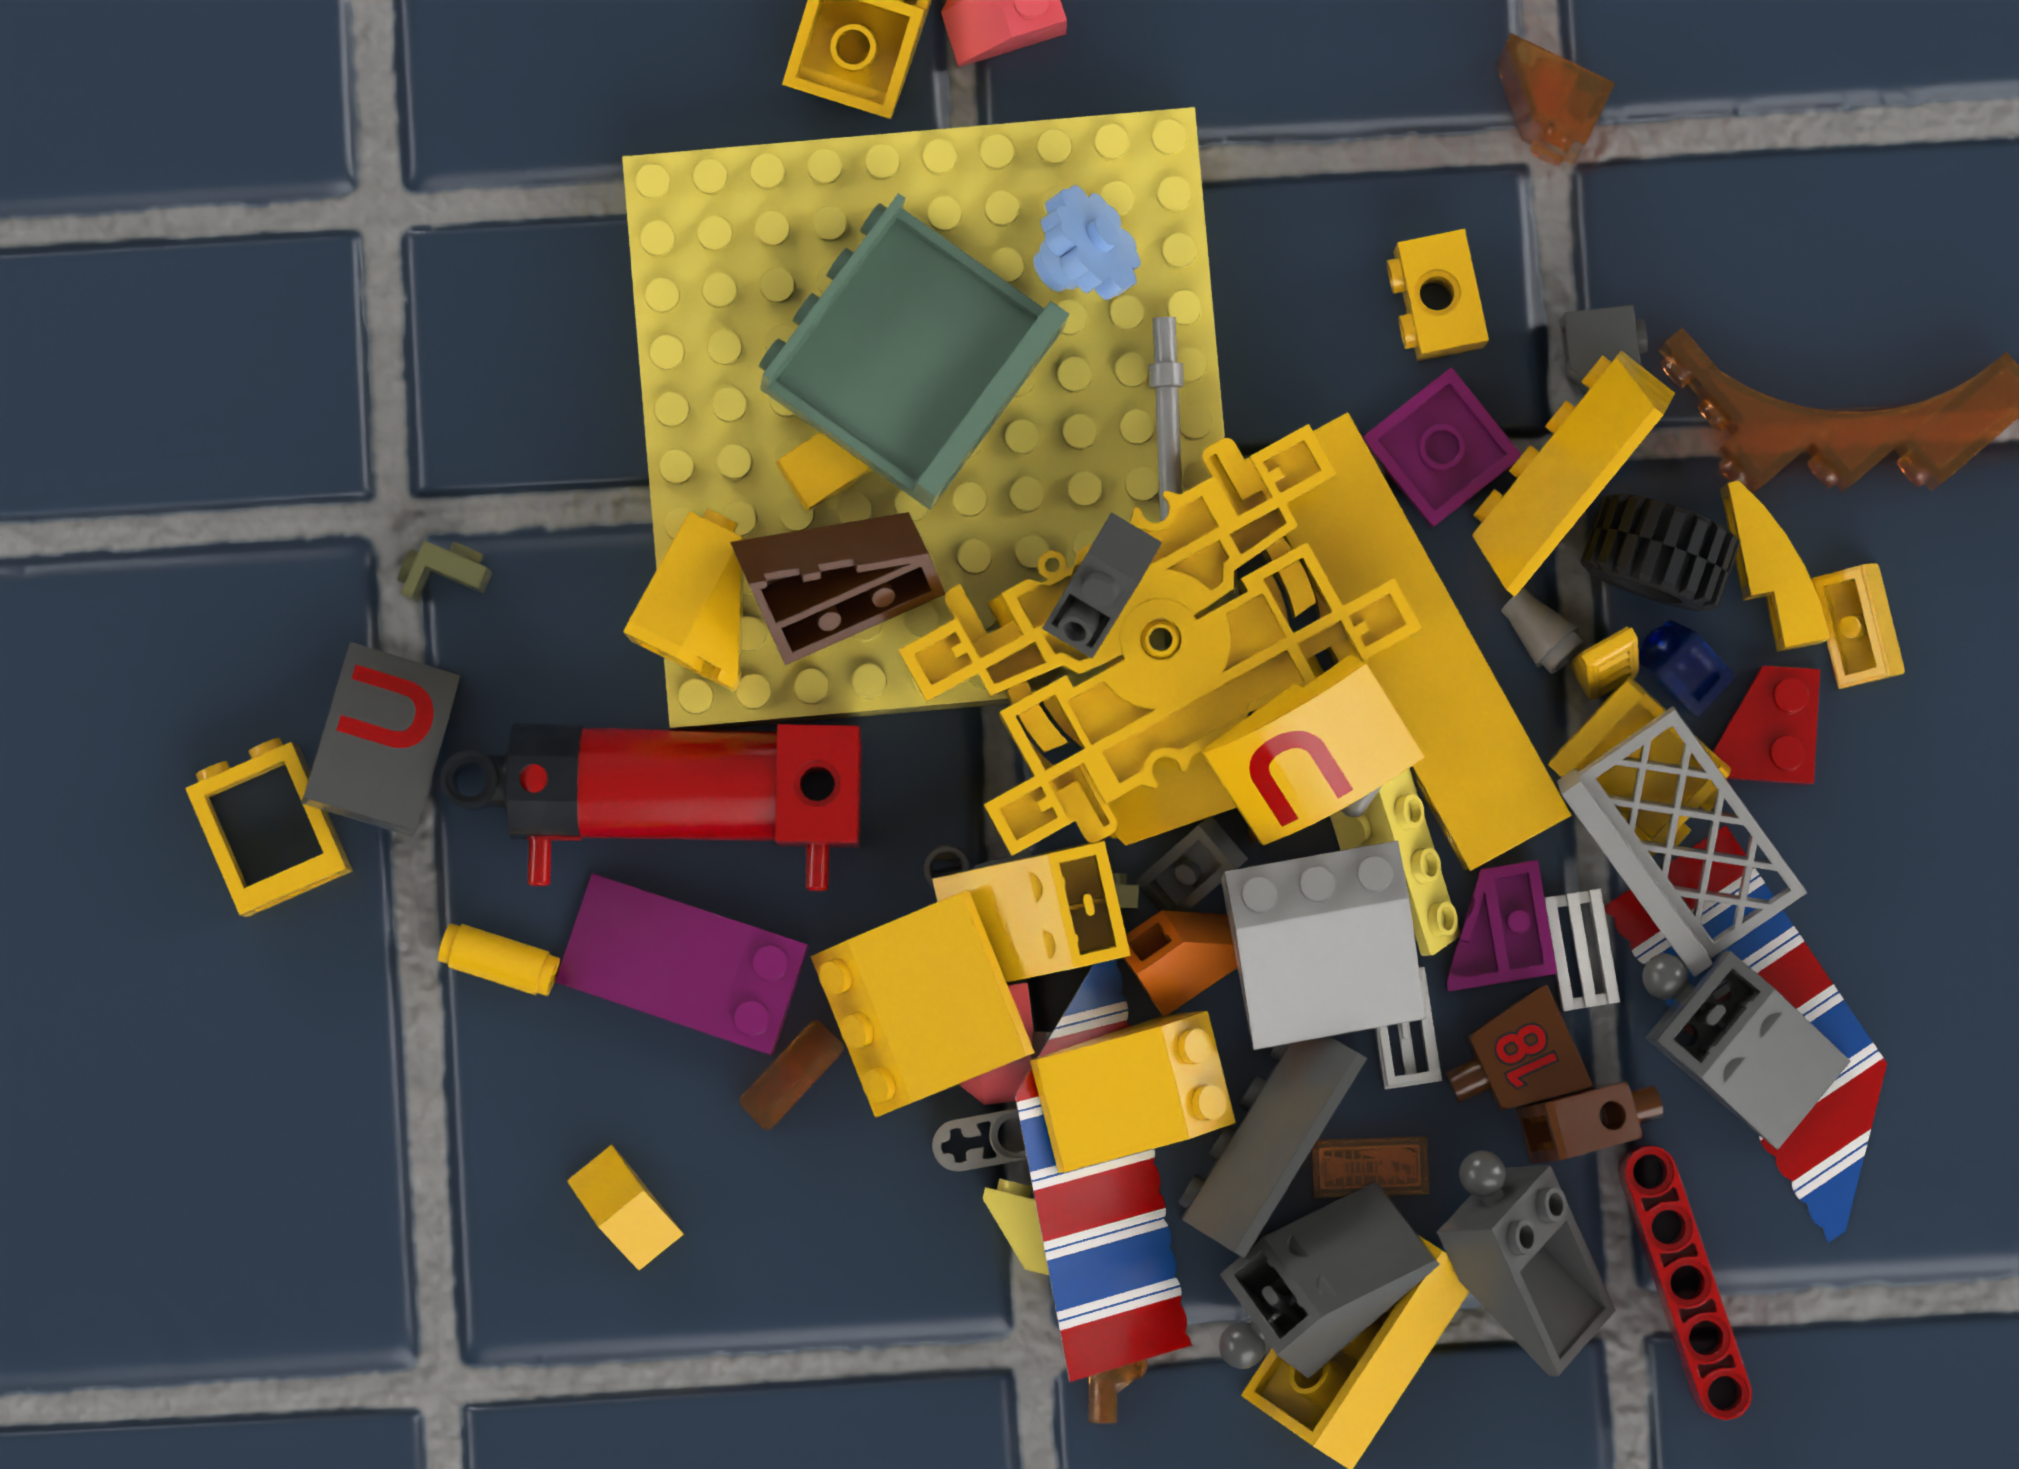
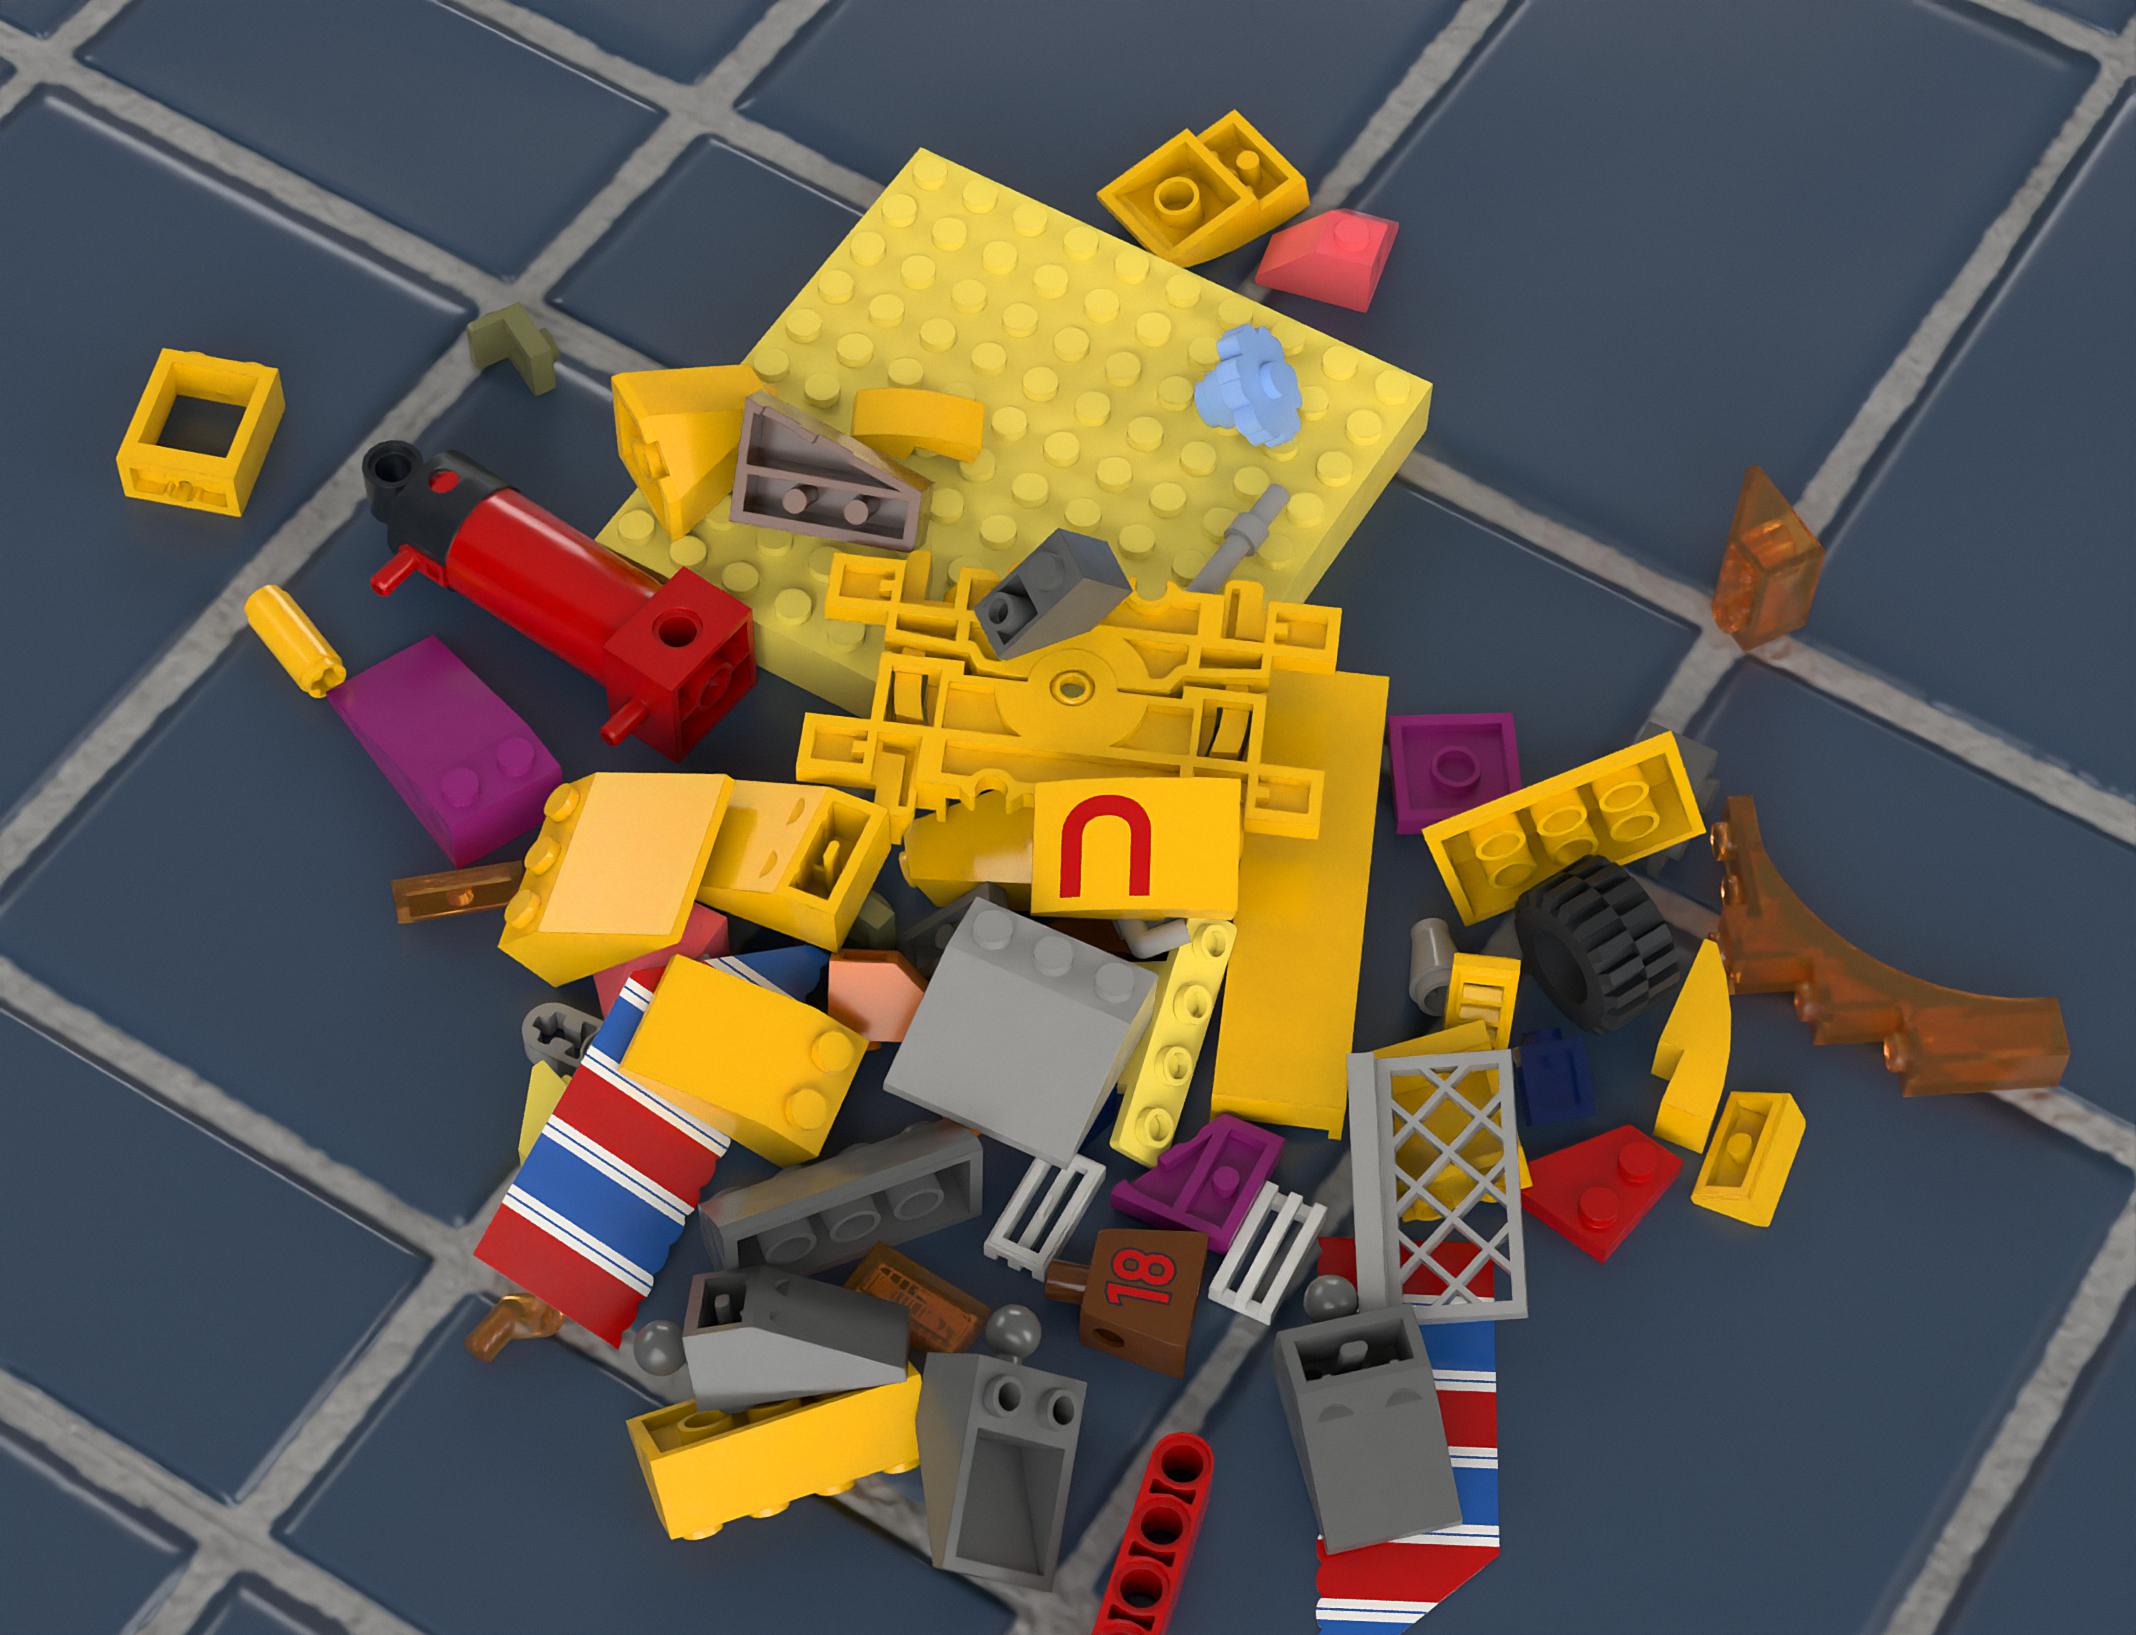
camera: 35 degrees right, 30 degrees down
dark grey slope [301,642,460,837] -> none
yellow slope [567,1144,684,1270] -> none
sand green panel [759,193,1069,510] -> none
yellow brick [1386,228,1489,362] -> none
reddish brown torso [1516,1081,1663,1164] -> none

